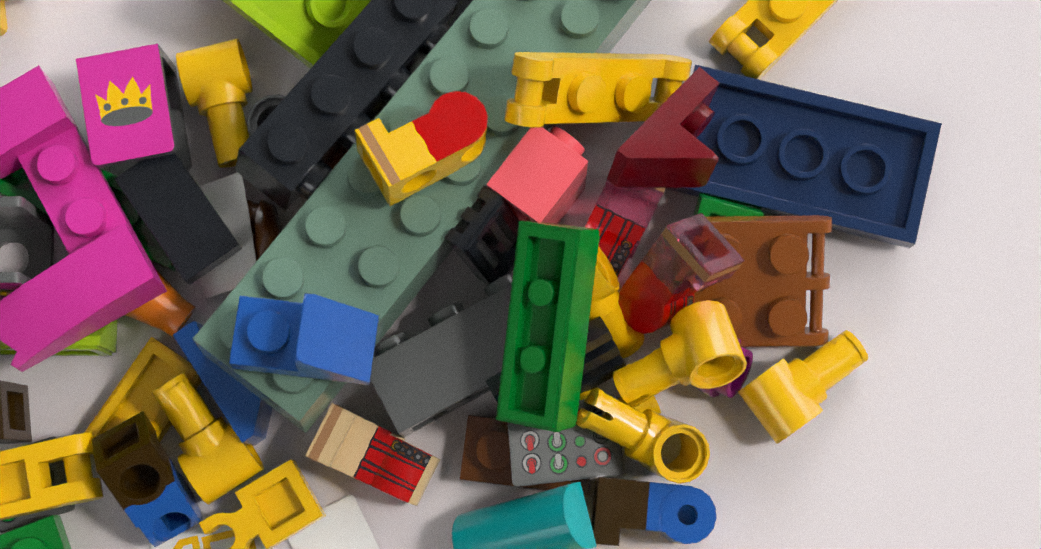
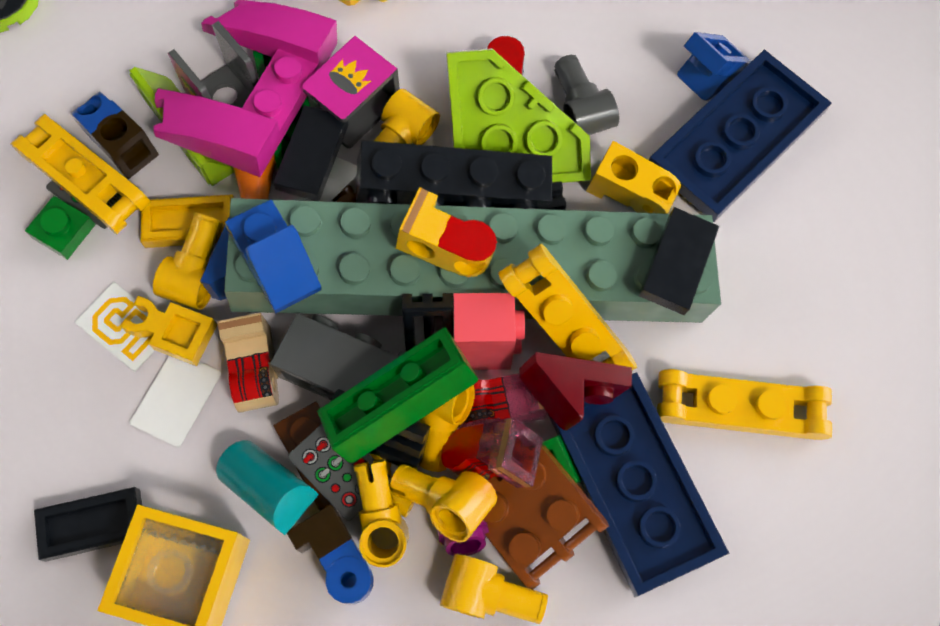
camera: 45 degrees right, 10 degrees down
dark brown leg [91,411,203,547] -> none

